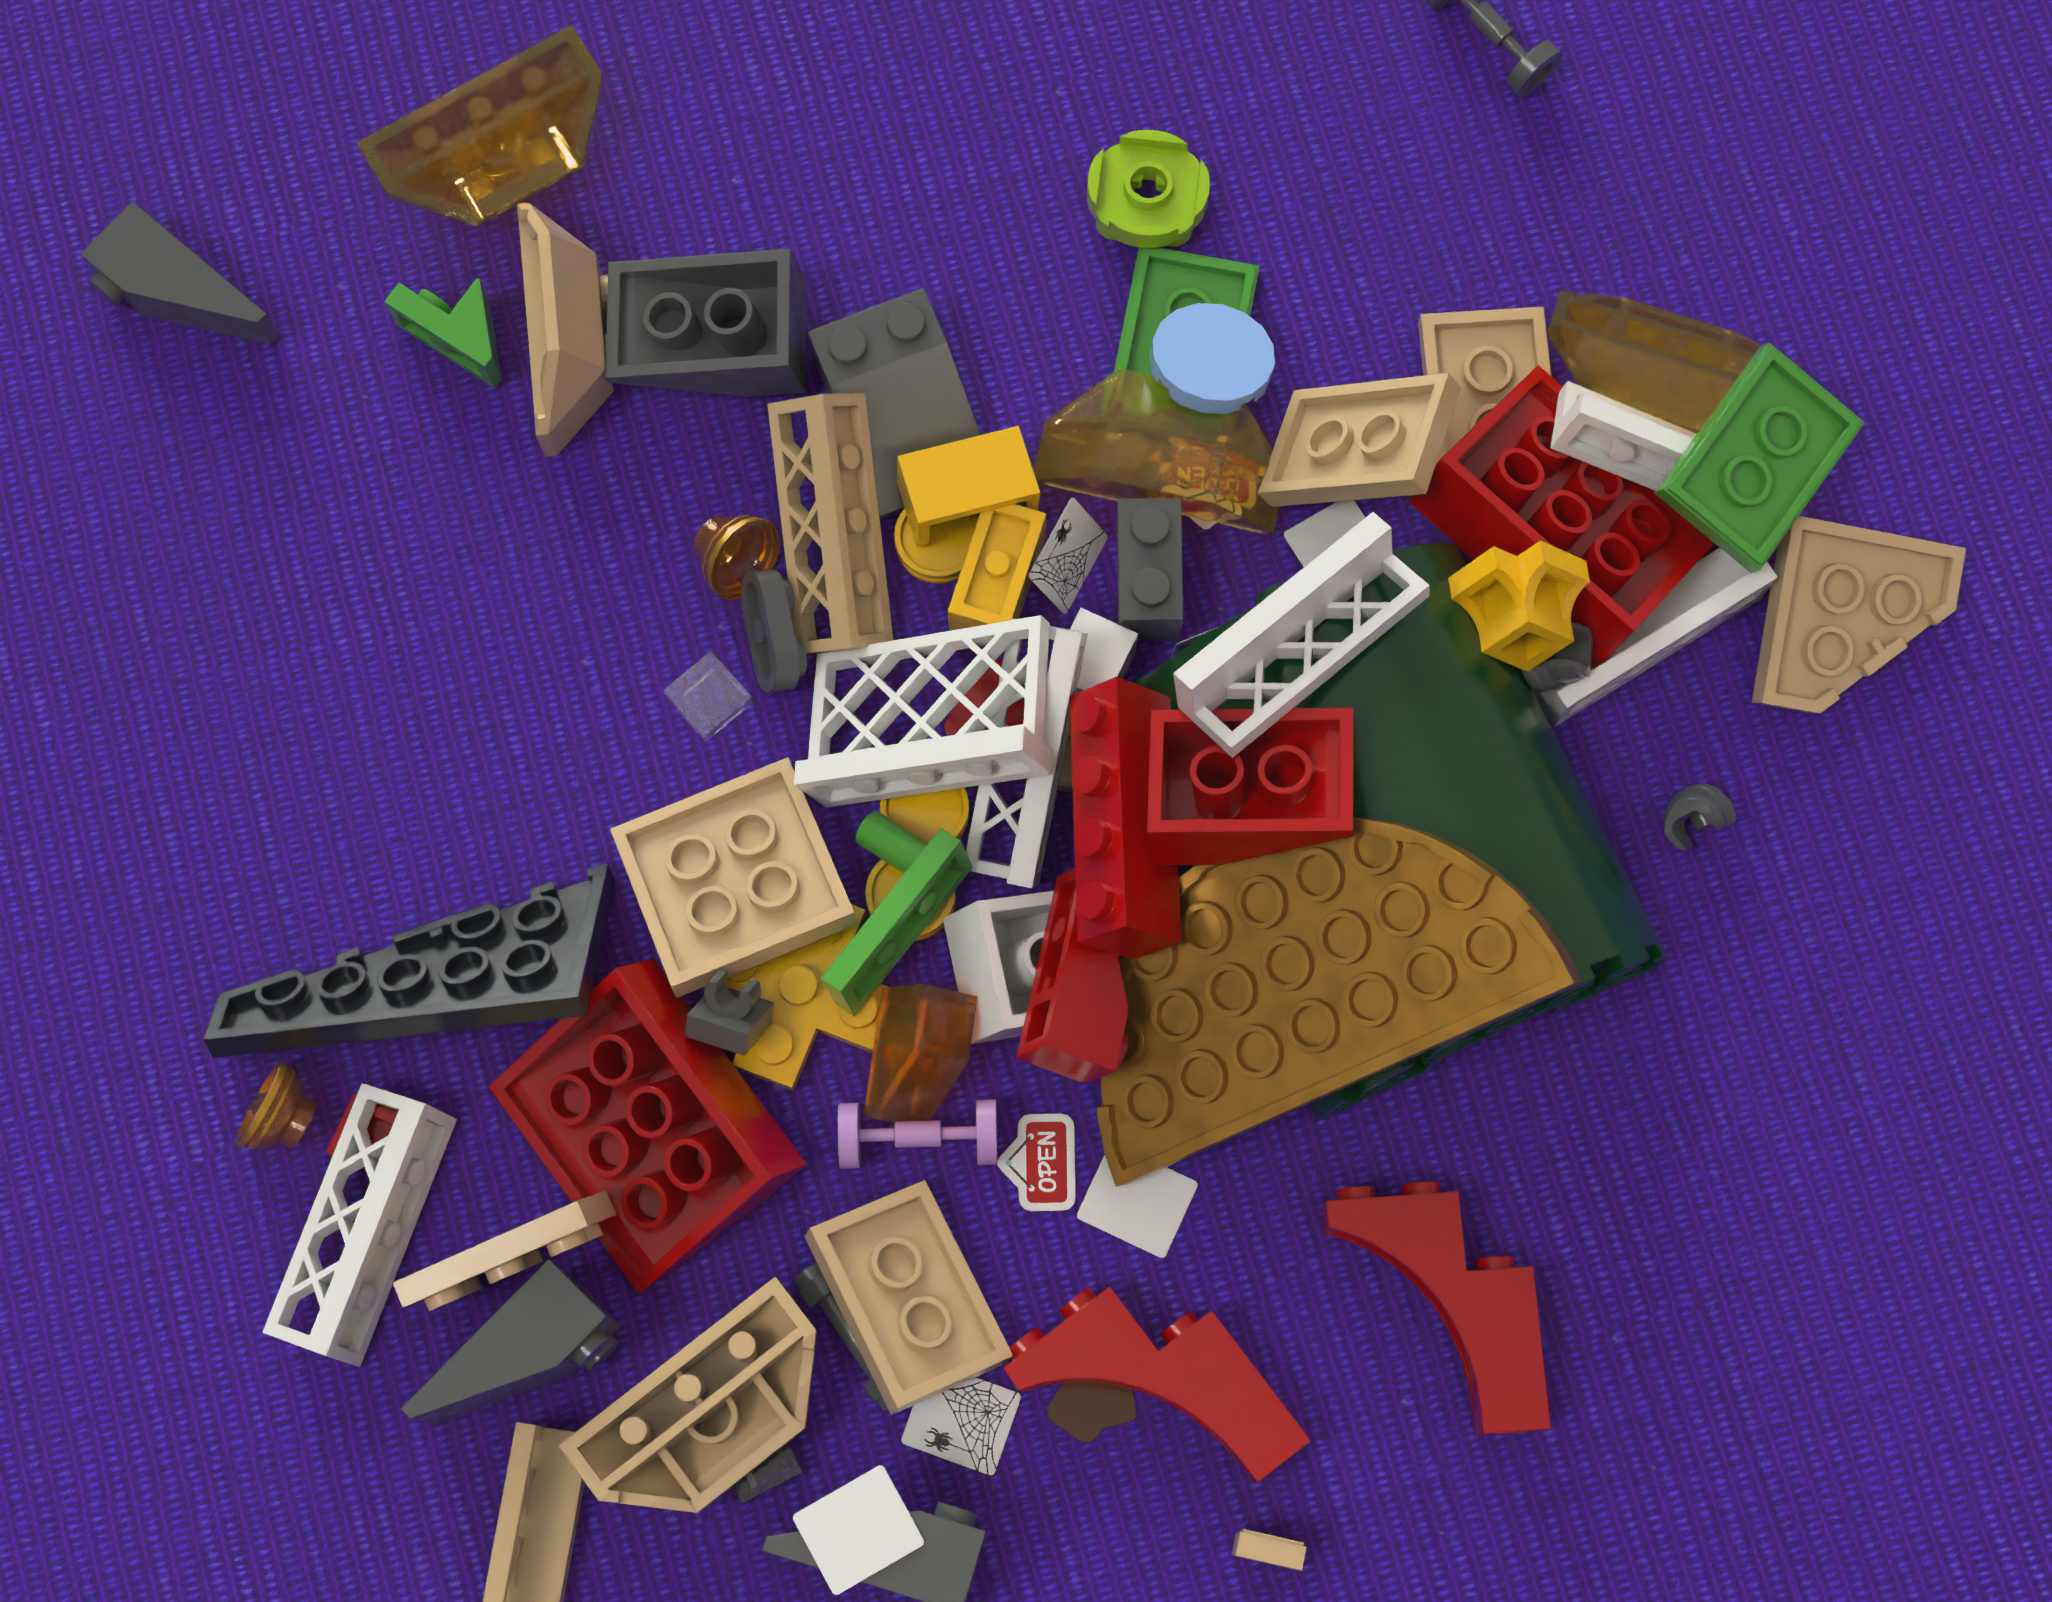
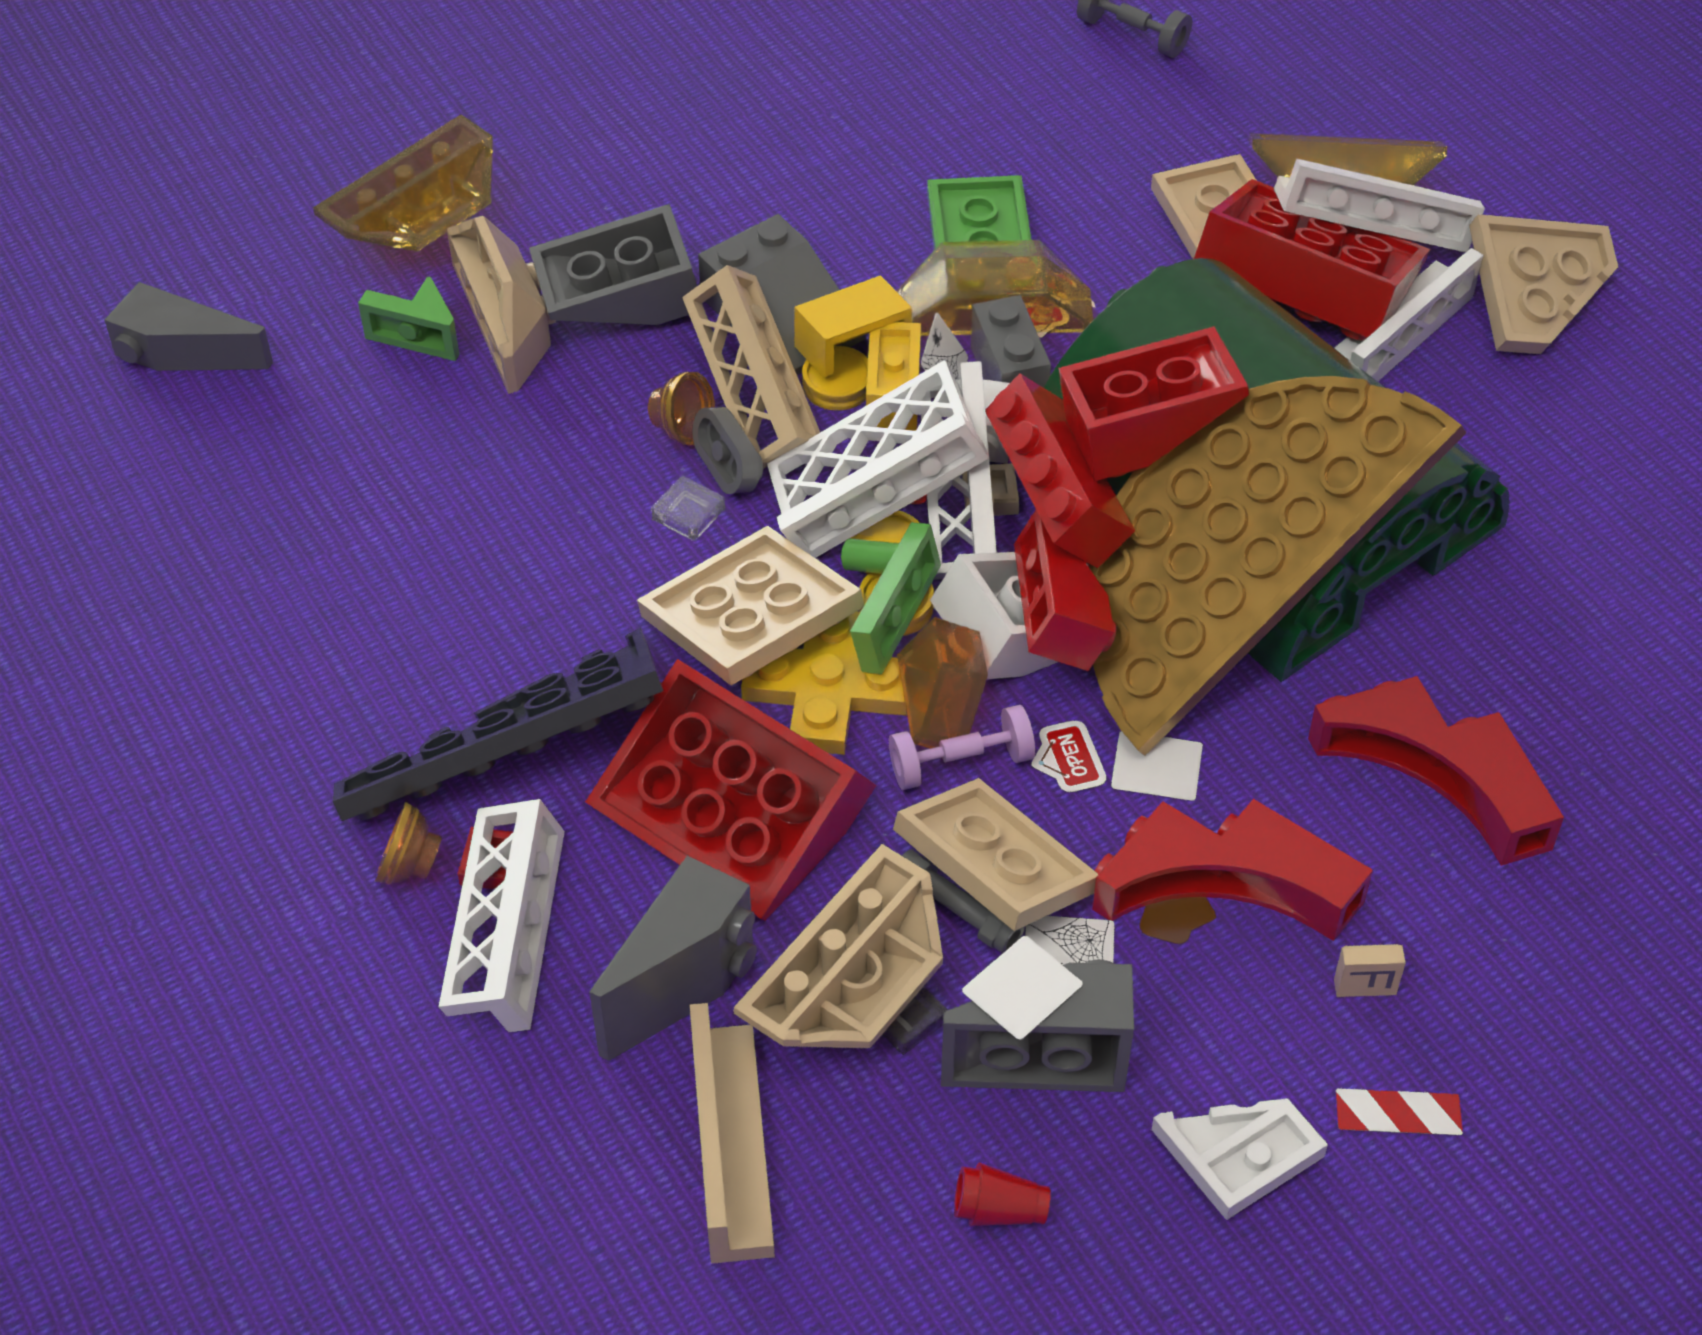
camera: 15 degrees left, 25 degrees down
tan plate [393,1191,616,1311] -> none
dark grey tile [685,969,774,1056] -> none
lime plate [1087,130,1210,248] -> none
light blue tile [1150,303,1275,414] -> none
white fence [1173,512,1430,758] -> none
tan plate [1258,373,1461,507] -> none
yellow brick [1448,540,1590,672] -> none
dark grey arm [1521,623,1593,692] -> none
bright green tile [1655,343,1865,573] -> none
dark grey arm [1664,783,1737,851] -> none

